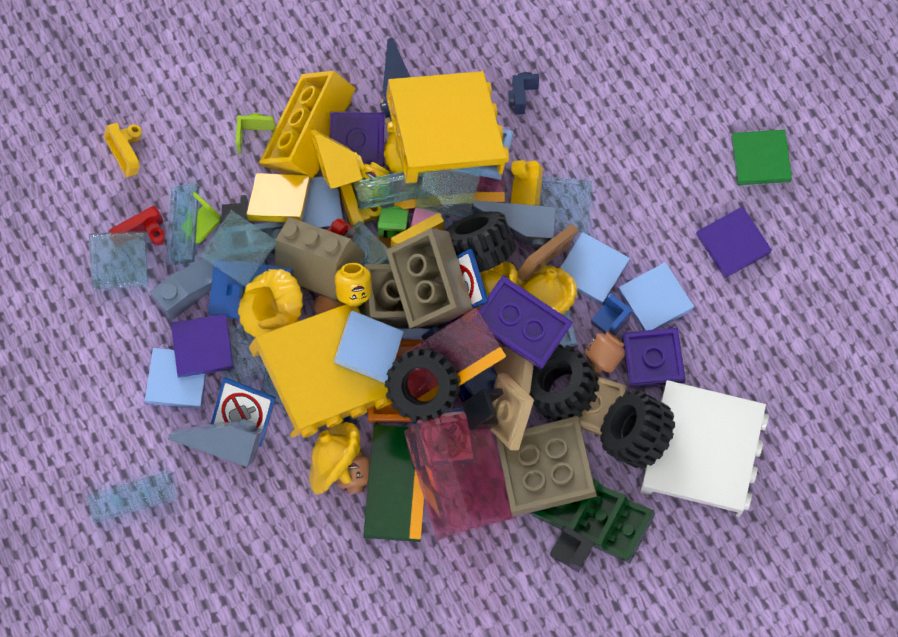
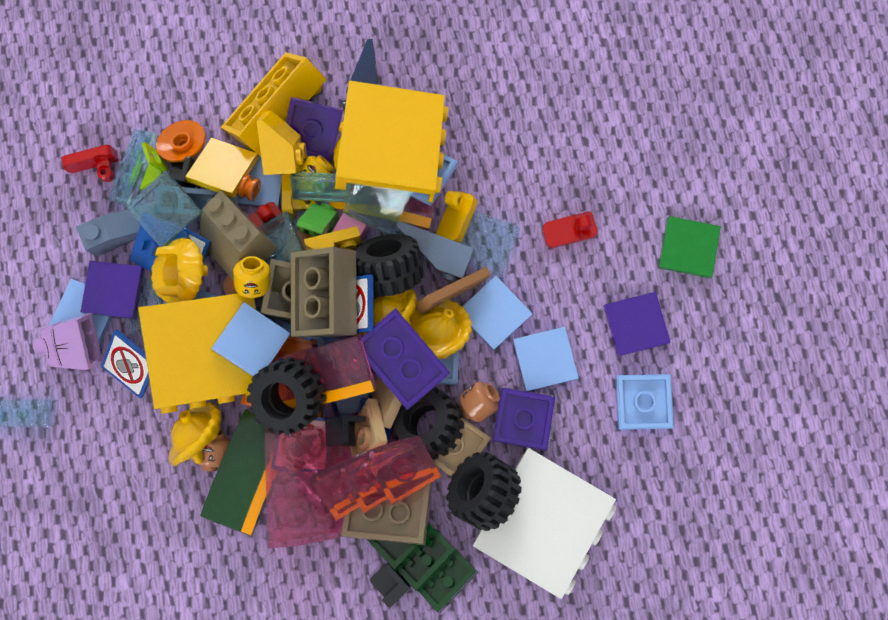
camera: 25 degrees right, 10 degrees up
clear light blue tile [89,231,149,289] -> none
yellow piece [104,122,142,178] -> none
sand blue slope [168,419,263,467] -> none
lime bracket [236,113,275,154] -> none
dark blue bracket [508,72,539,115] -> none
blue panel [591,293,632,335] -> none
none -> lavender torso [33,313,103,370]
none -> orange dish [156,120,206,163]
none -> orange bush [238,175,261,201]
none -> clear pink slope [309,436,441,521]
none -> red piece [542,211,598,248]
none -> light blue tile [615,374,674,430]

